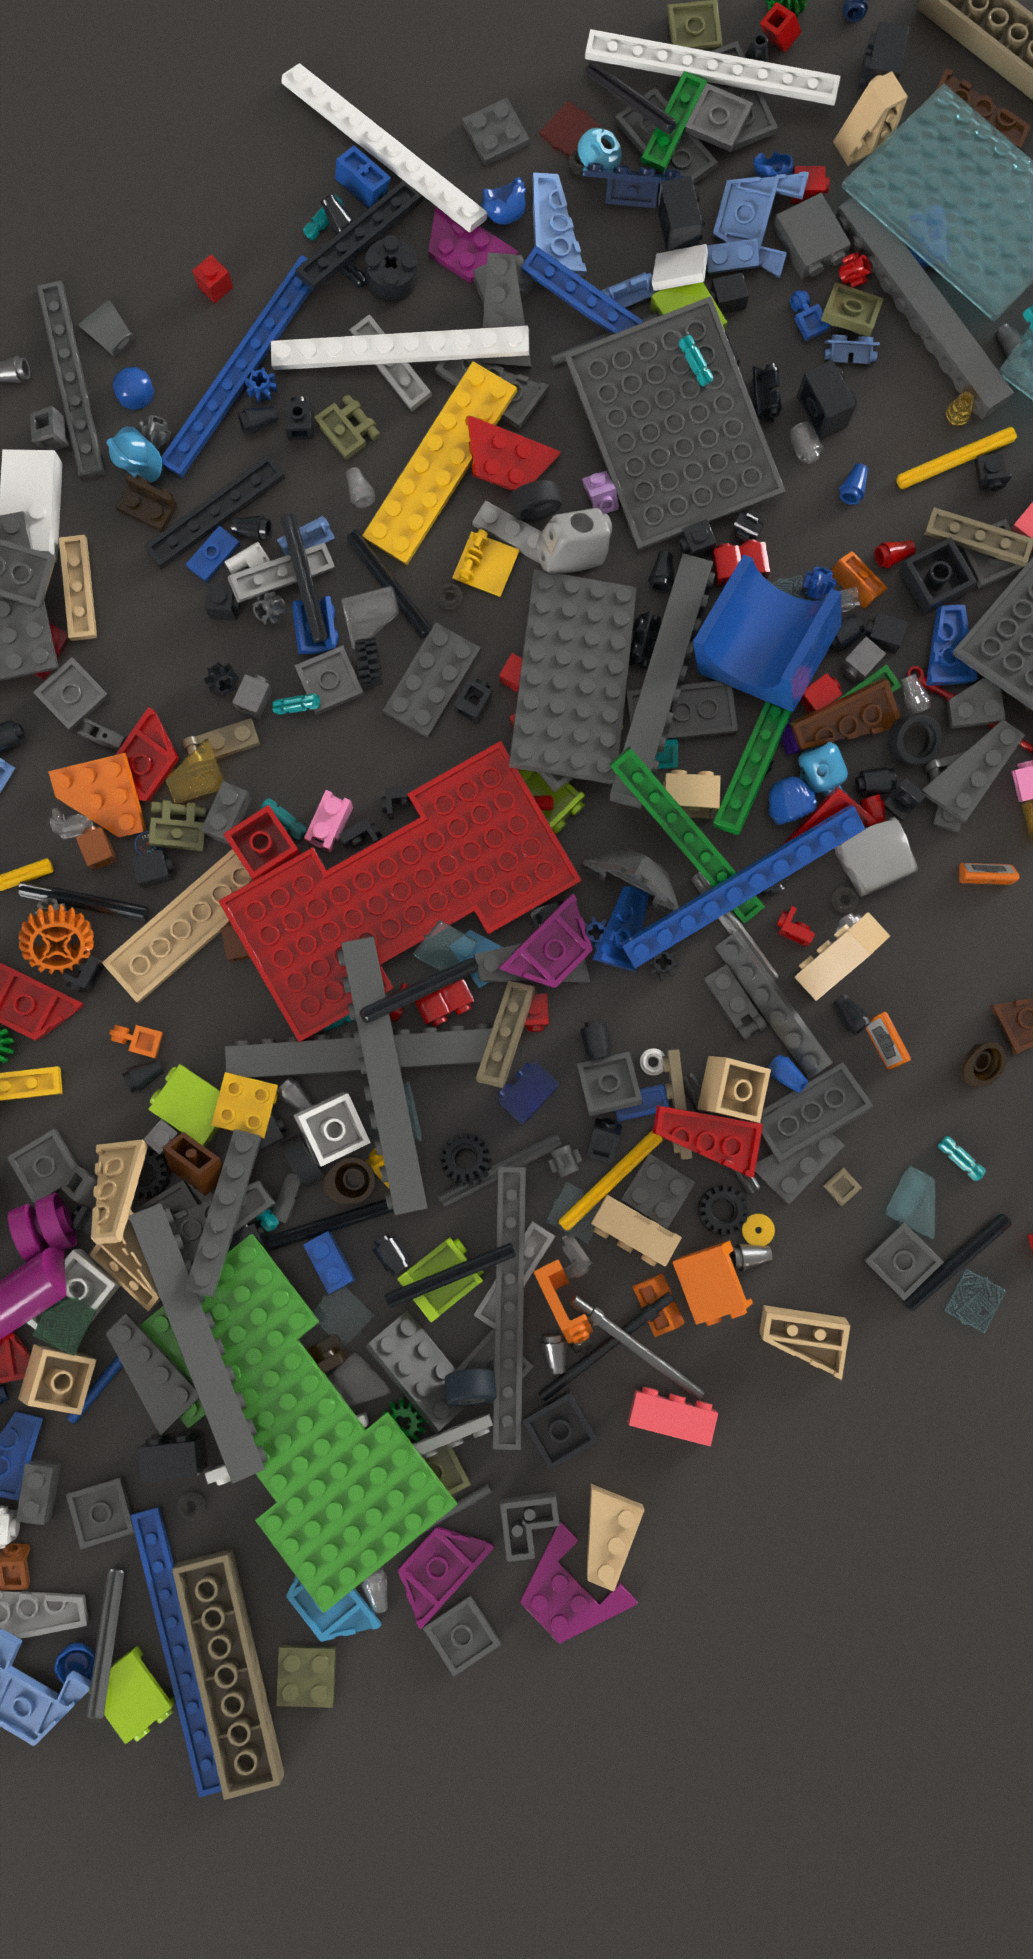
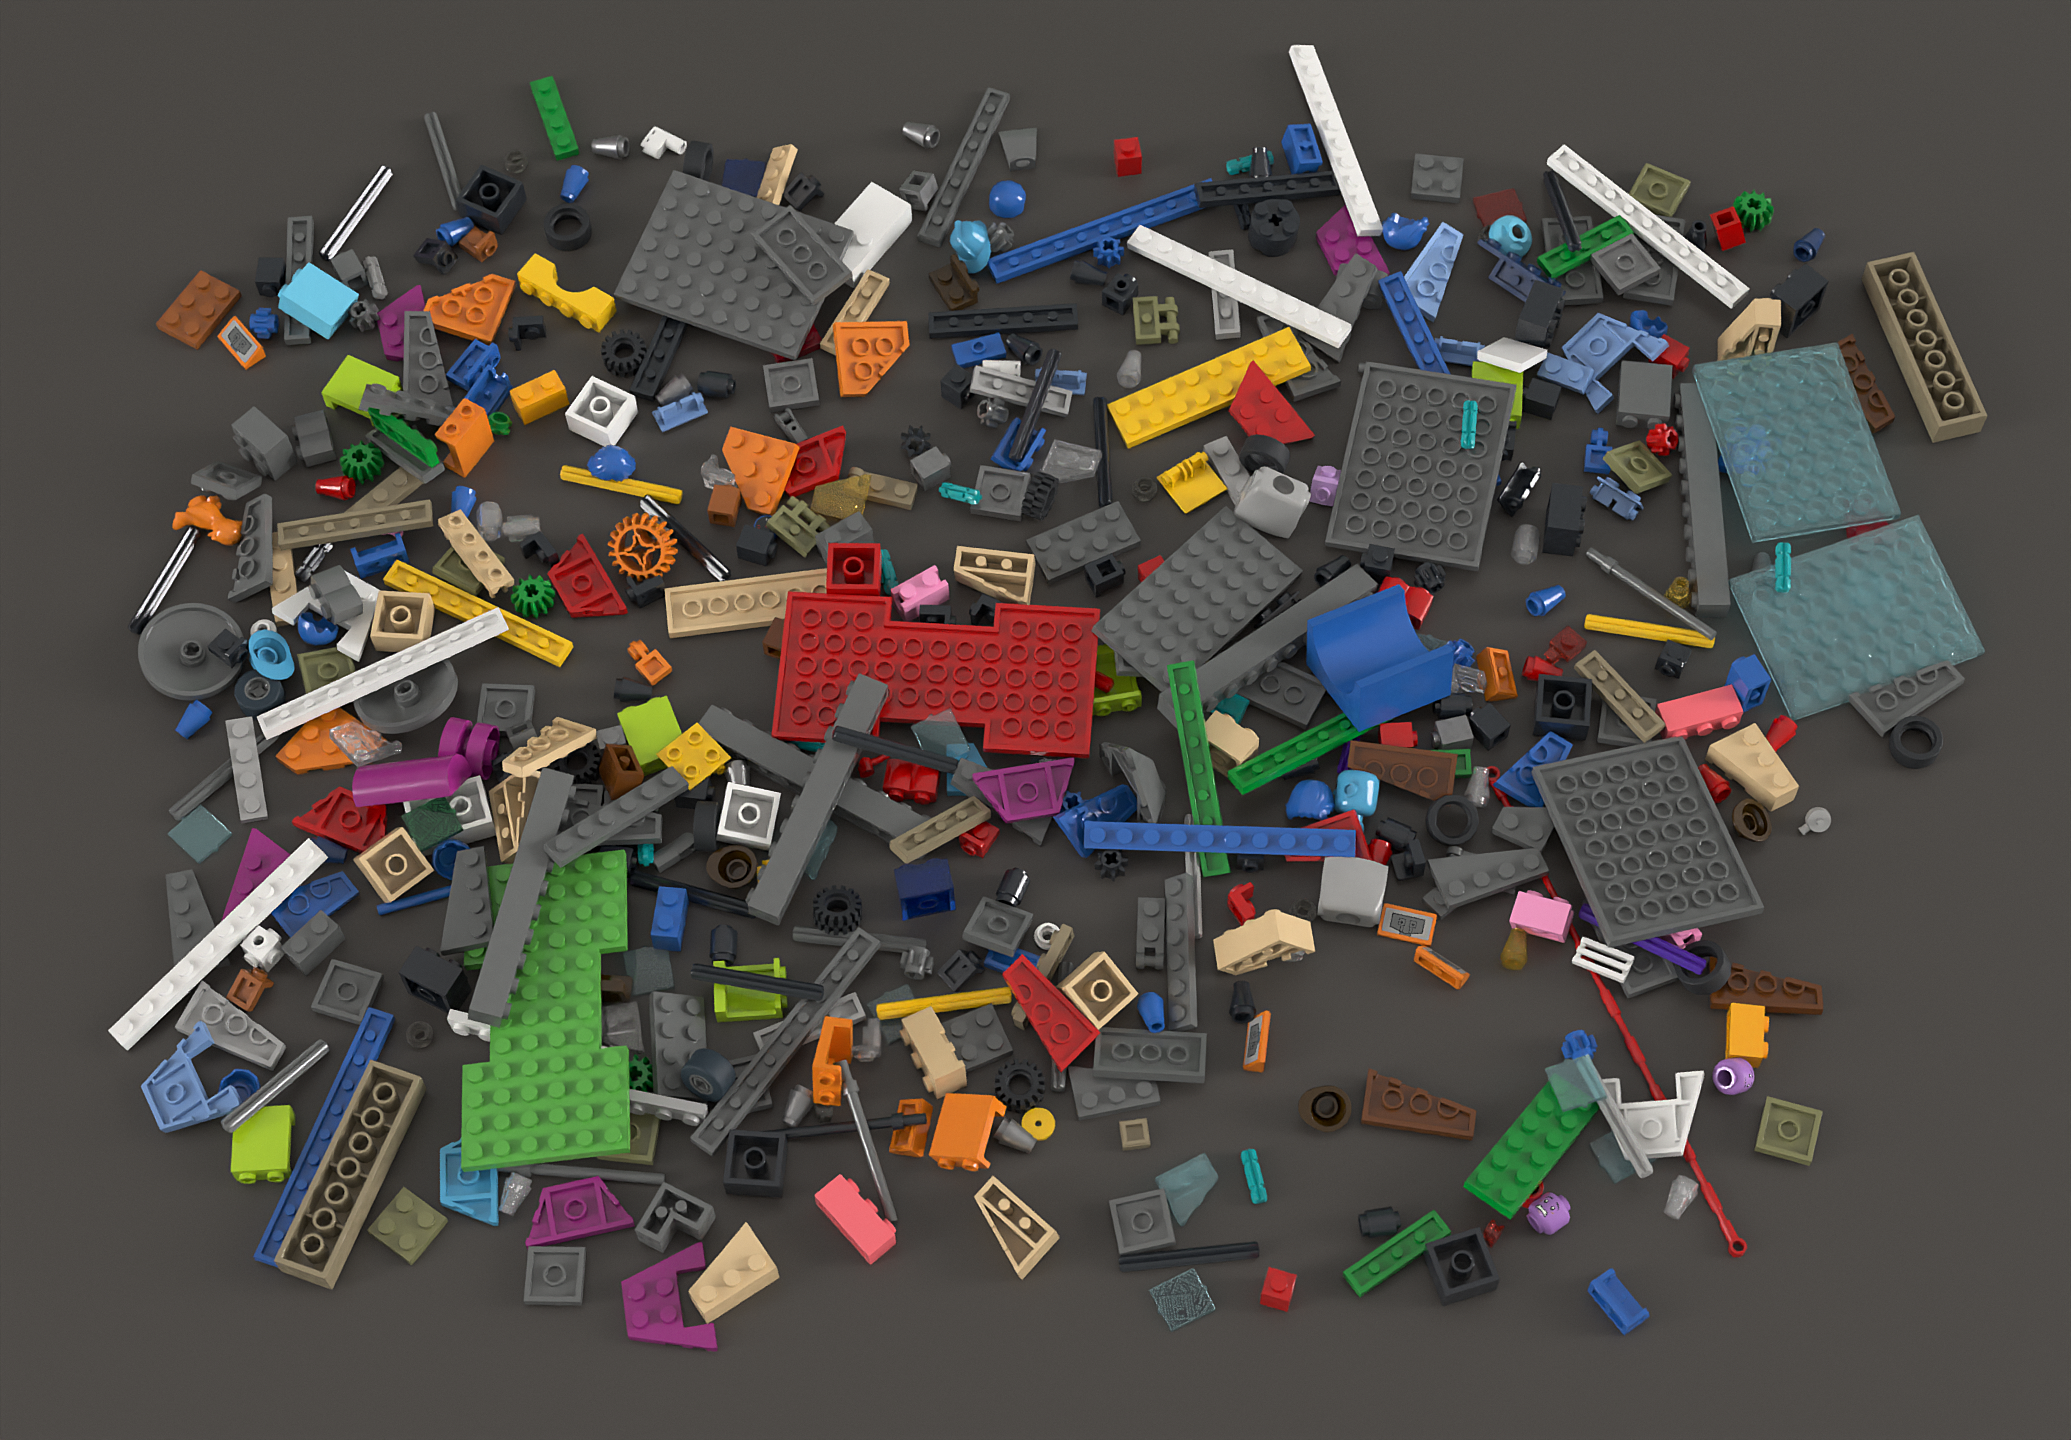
camera: 35 degrees right, 20 degrees down
none -> blue hair [432,839,470,880]
none -> orange plate [833,321,909,397]
none -> tan wedge [954,546,1036,605]
none -> slope [1377,903,1437,947]
none -> clear red plate [1543,626,1587,665]
none -> dark grey bar [1586,547,1717,640]

